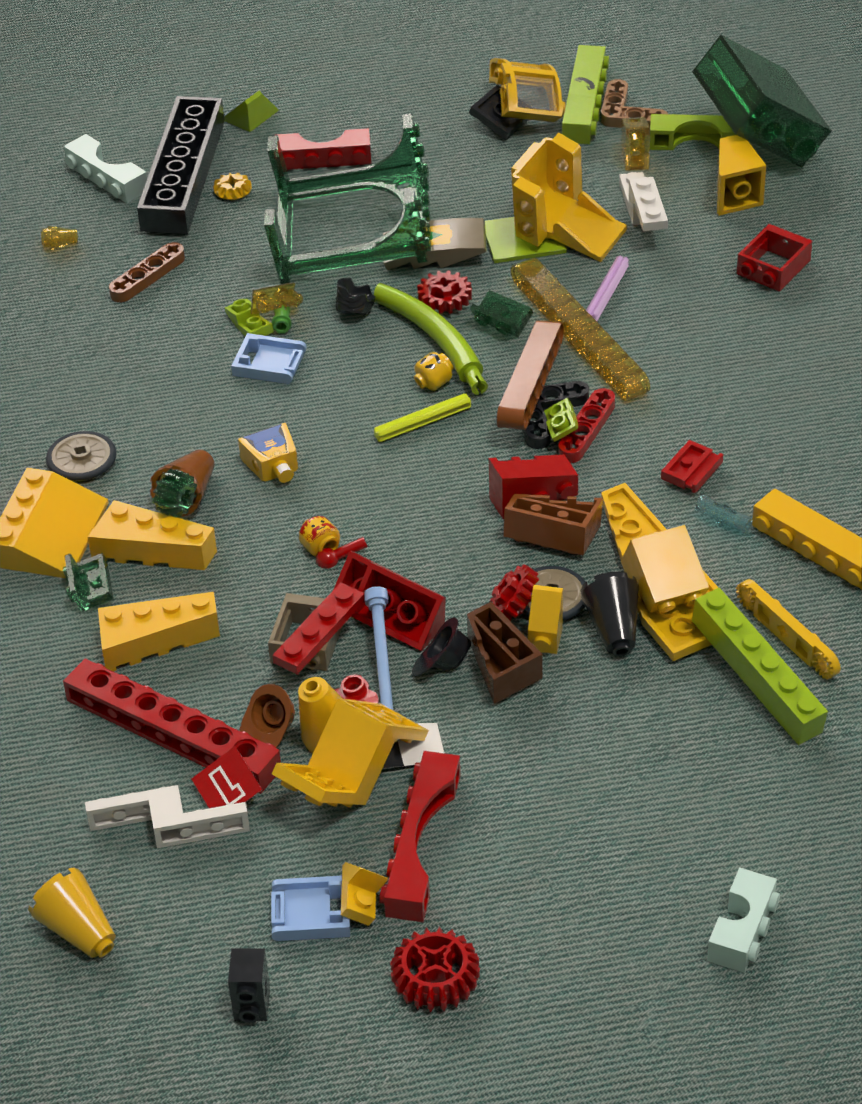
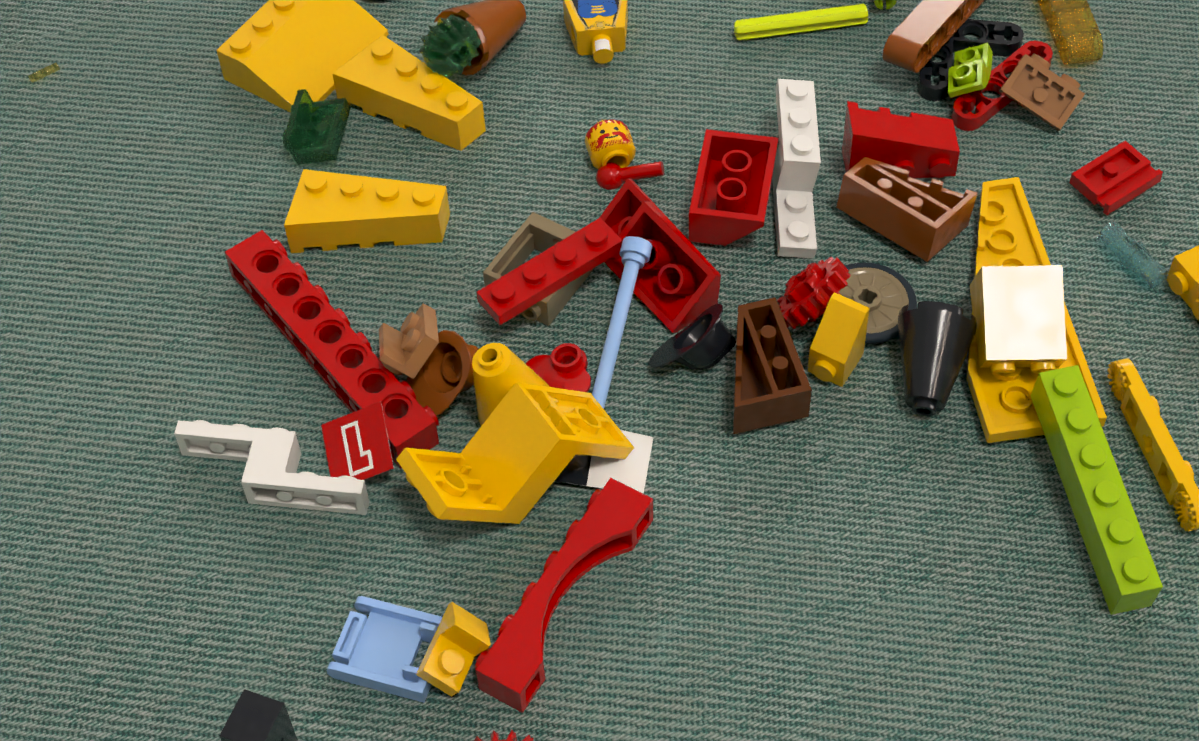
camera: 20 degrees right, 10 degrees up
yellow cone [28,868,116,958] -> none
none -> medium nougat bracket [379,303,439,379]
none -> red slope [689,129,779,246]
none -> white bracket [772,79,821,258]
none -> medium nougat bracket [999,54,1085,131]

